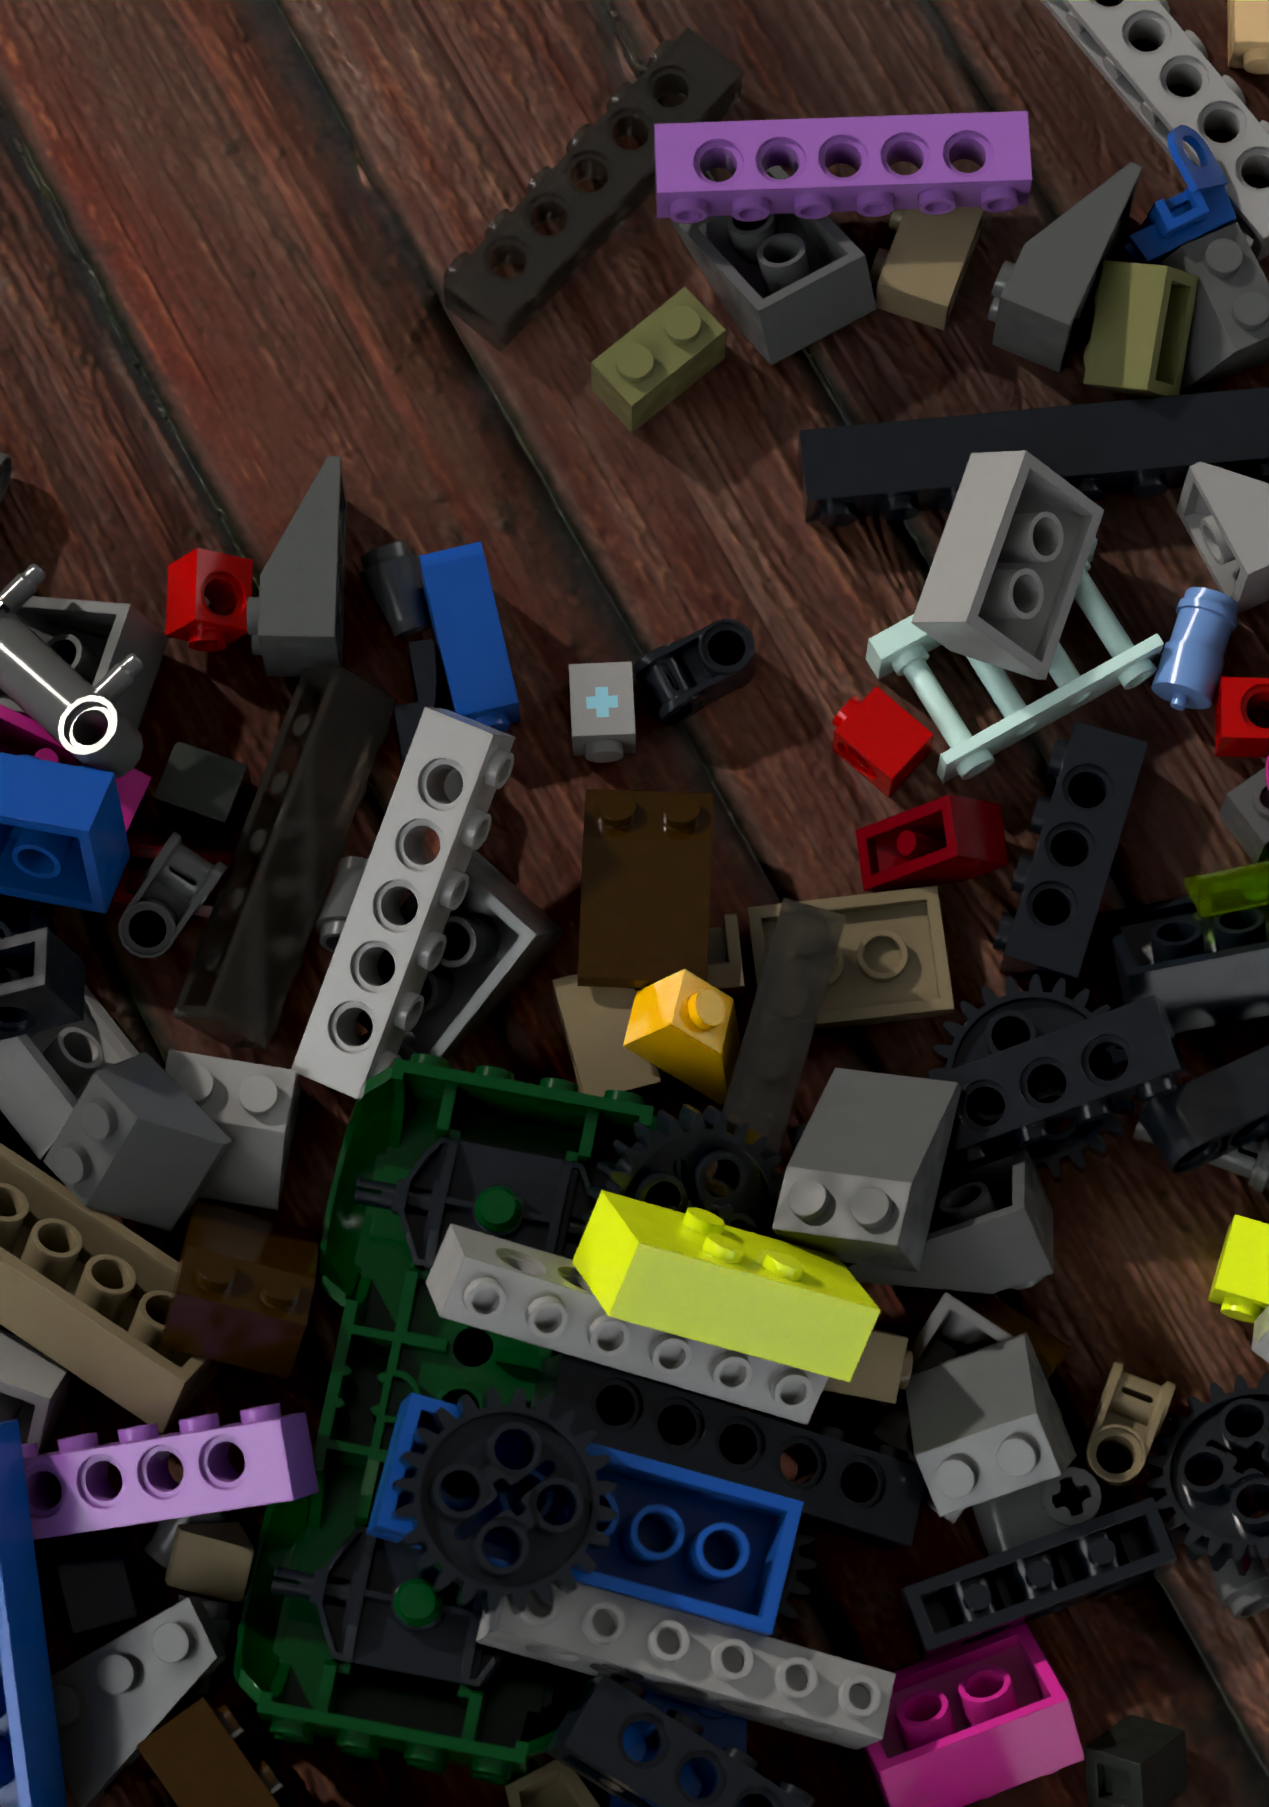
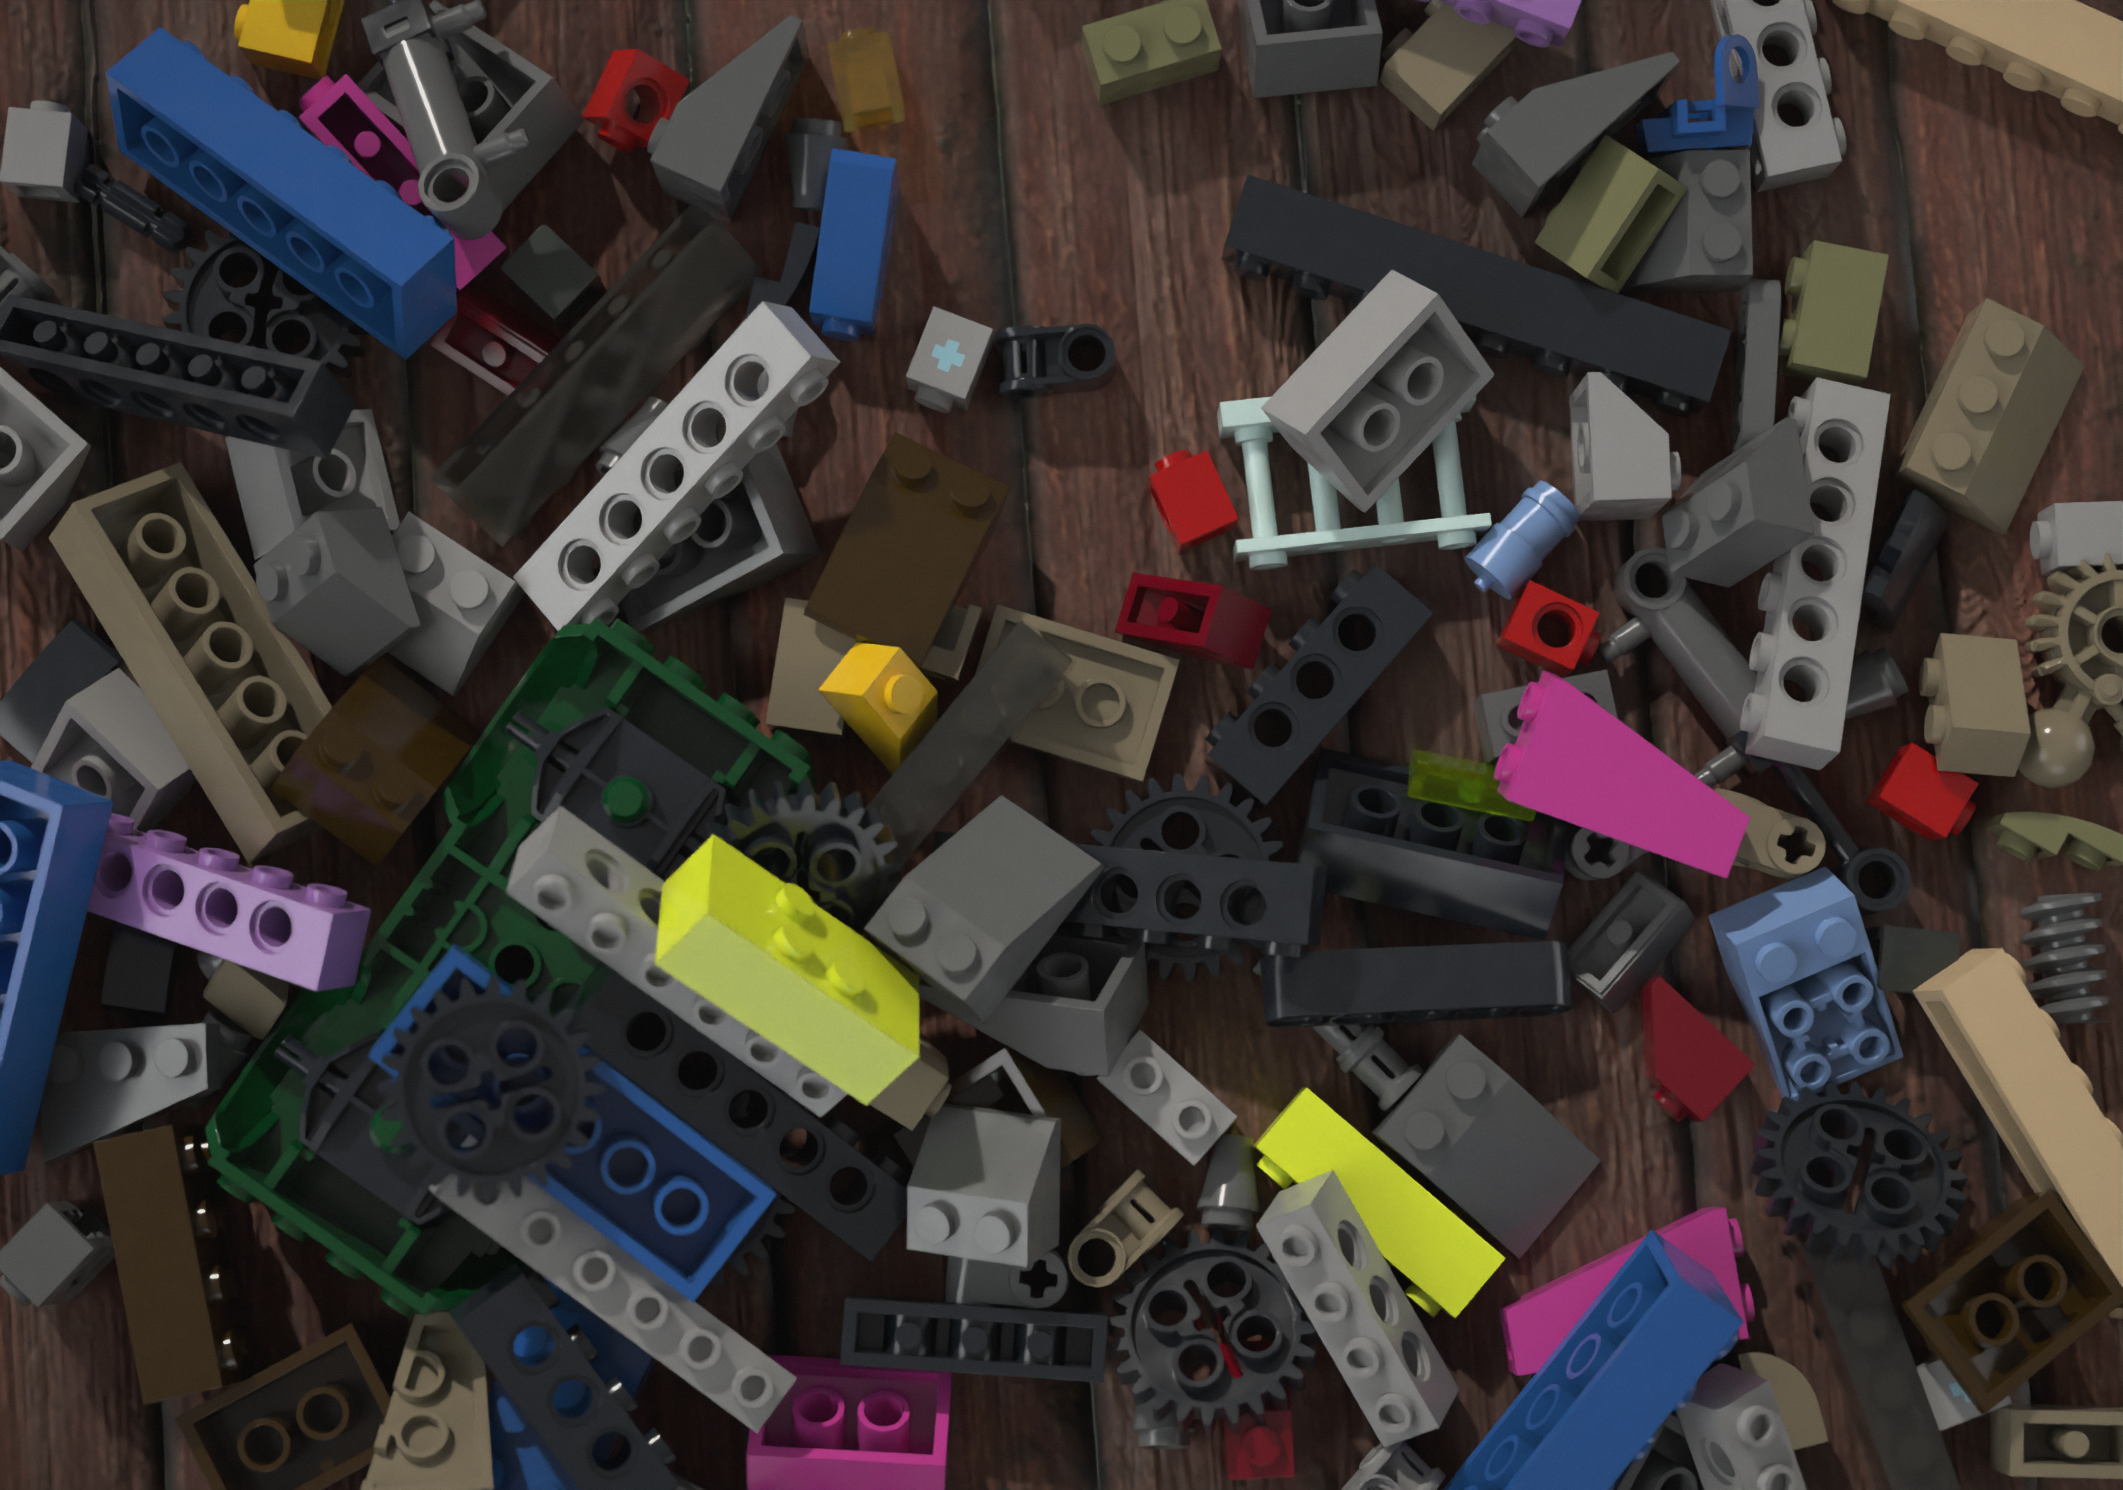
camera: 20 degrees right, 10 degrees up
dark grey piece [118,831,228,958] -> none
none -> clear yellow brick [827,28,906,133]
none -> light grey brick [1096,1030,1237,1165]
none -> dark grey cone [1196,1134,1261,1232]

